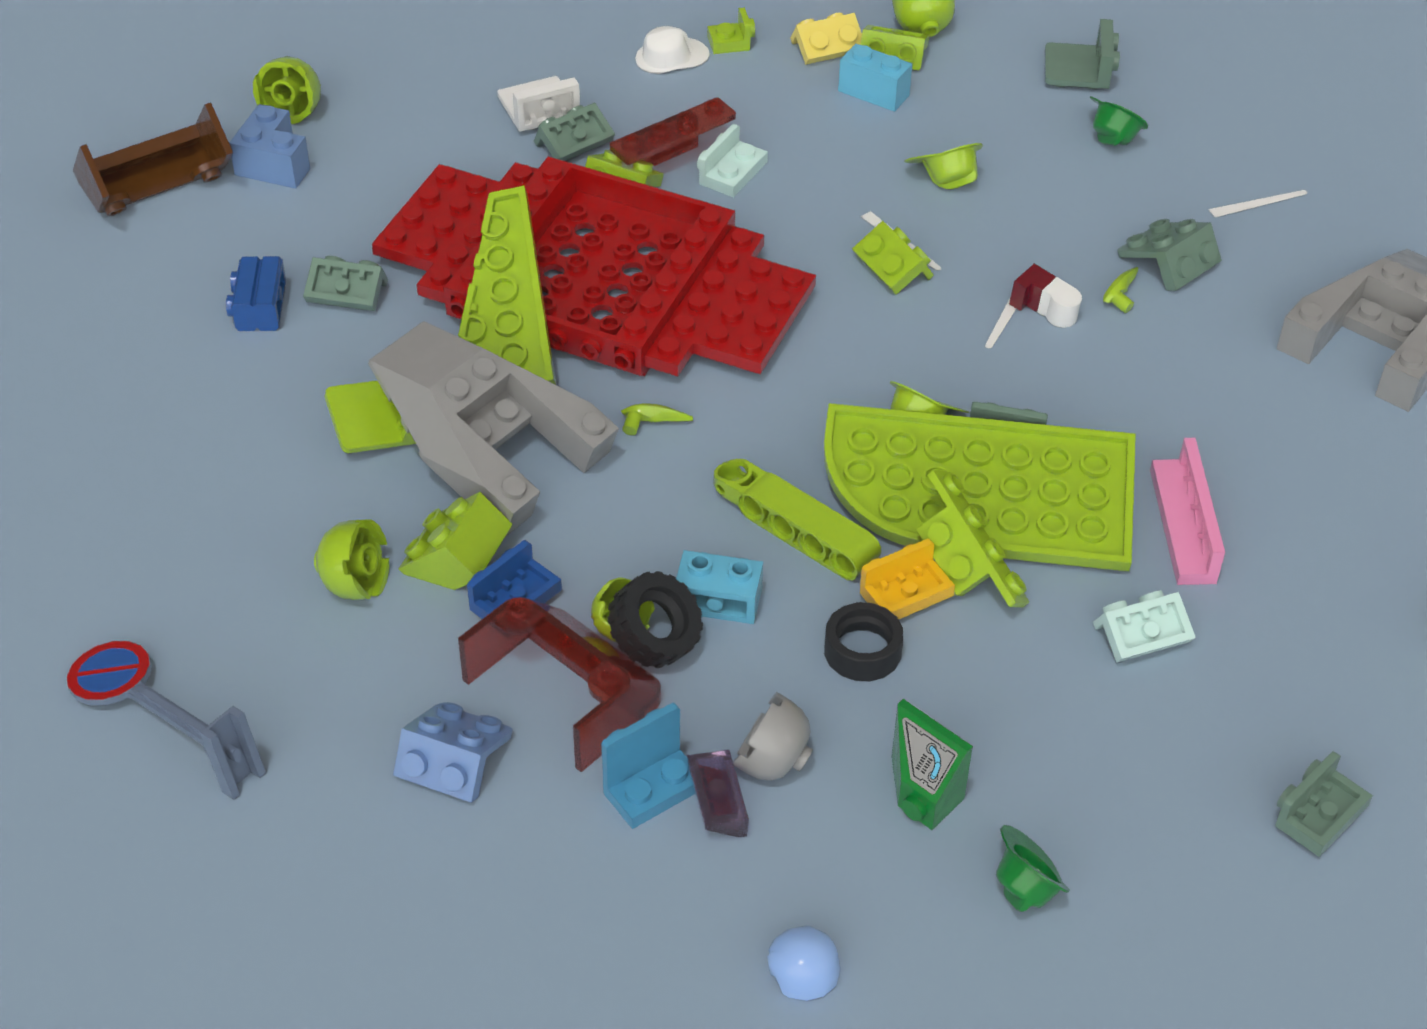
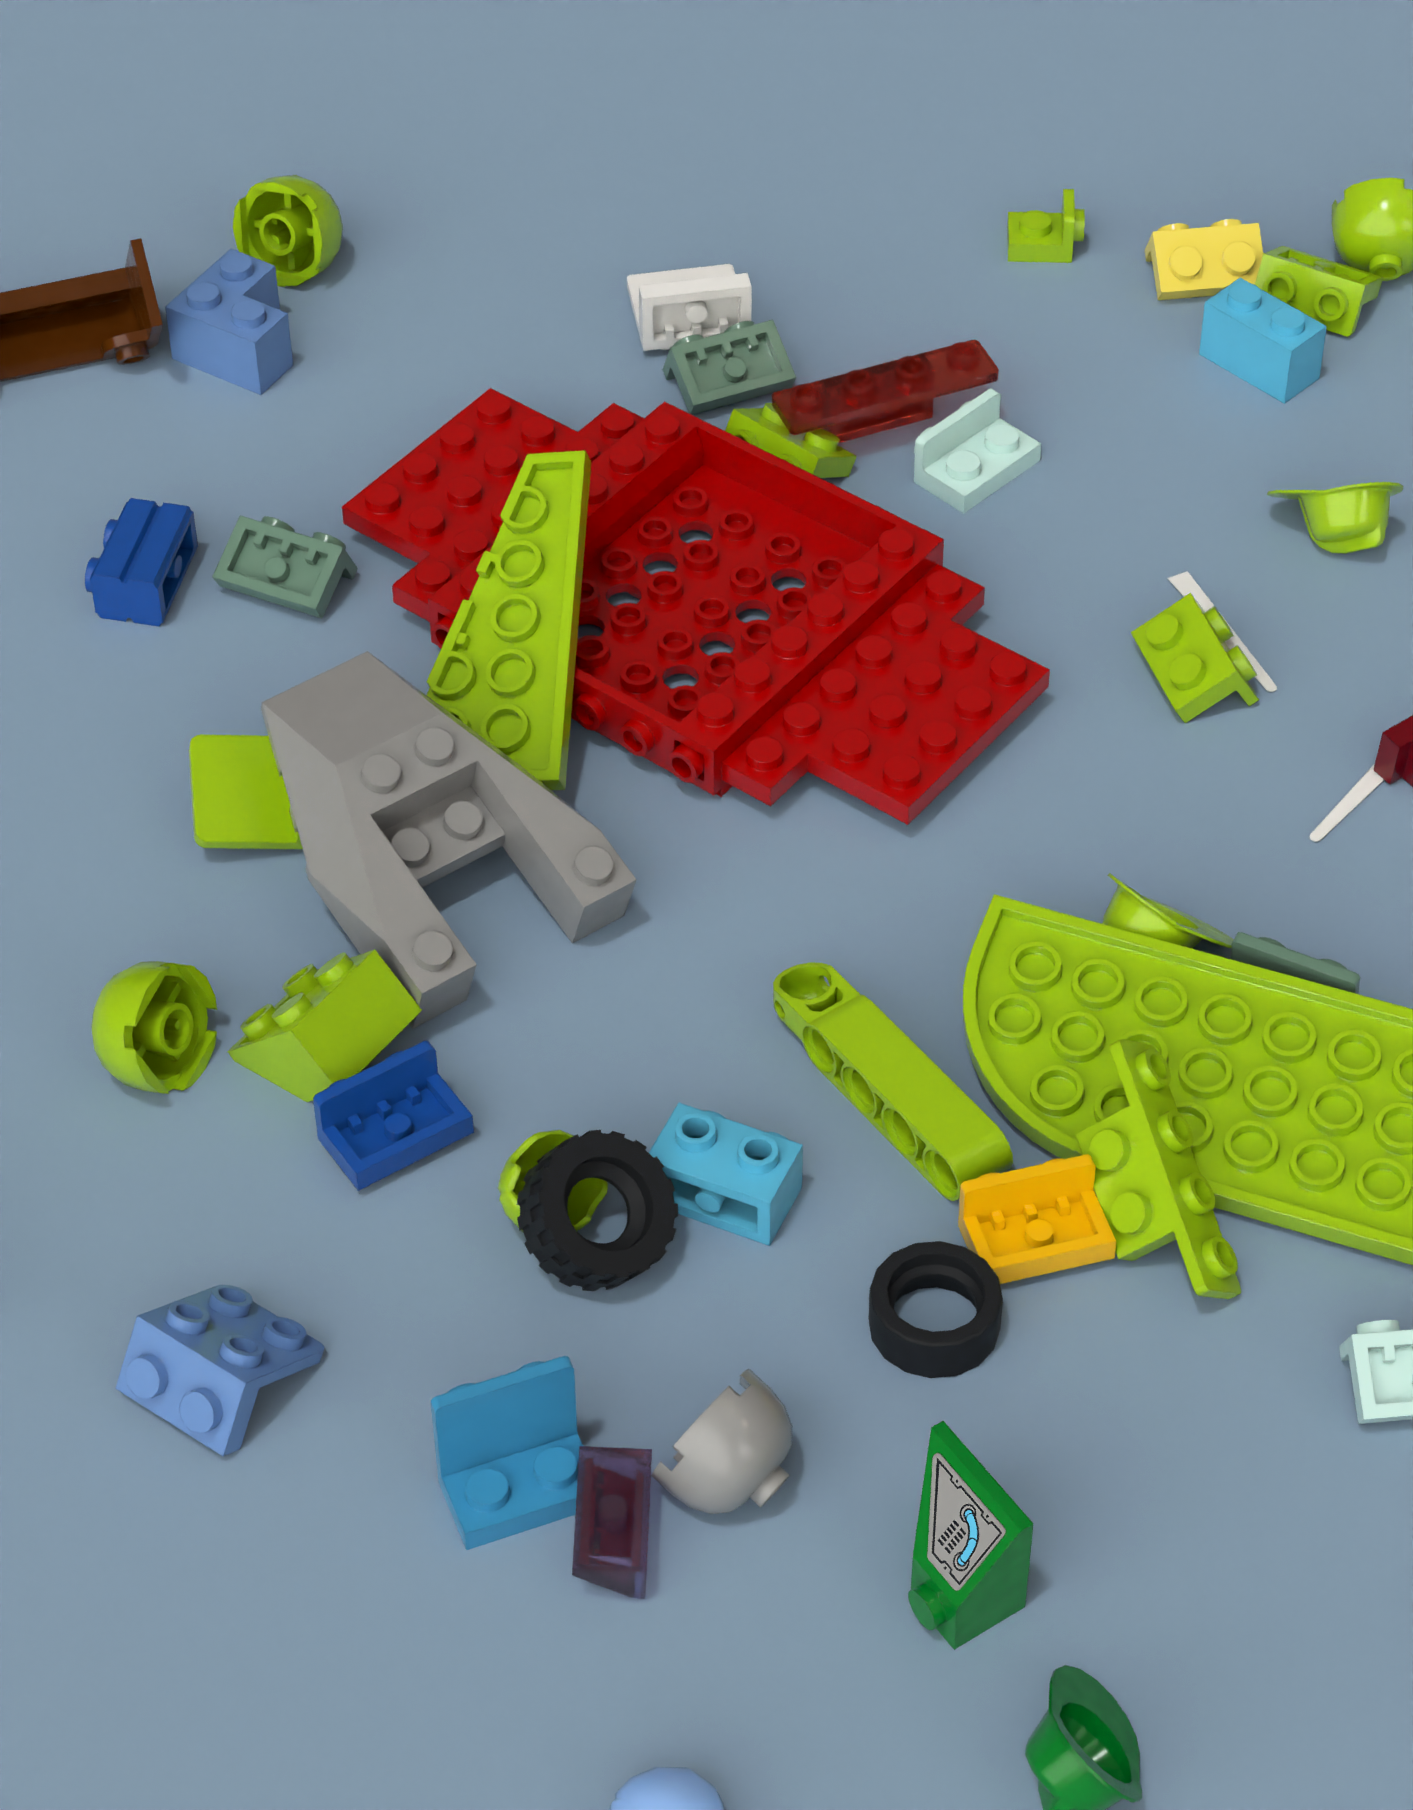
camera: 15 degrees right, 0 degrees up
clear red windscreen [458,597,661,772] -> none
lime bar [621,403,693,436] -> none
white piece [635,26,710,74] -> none

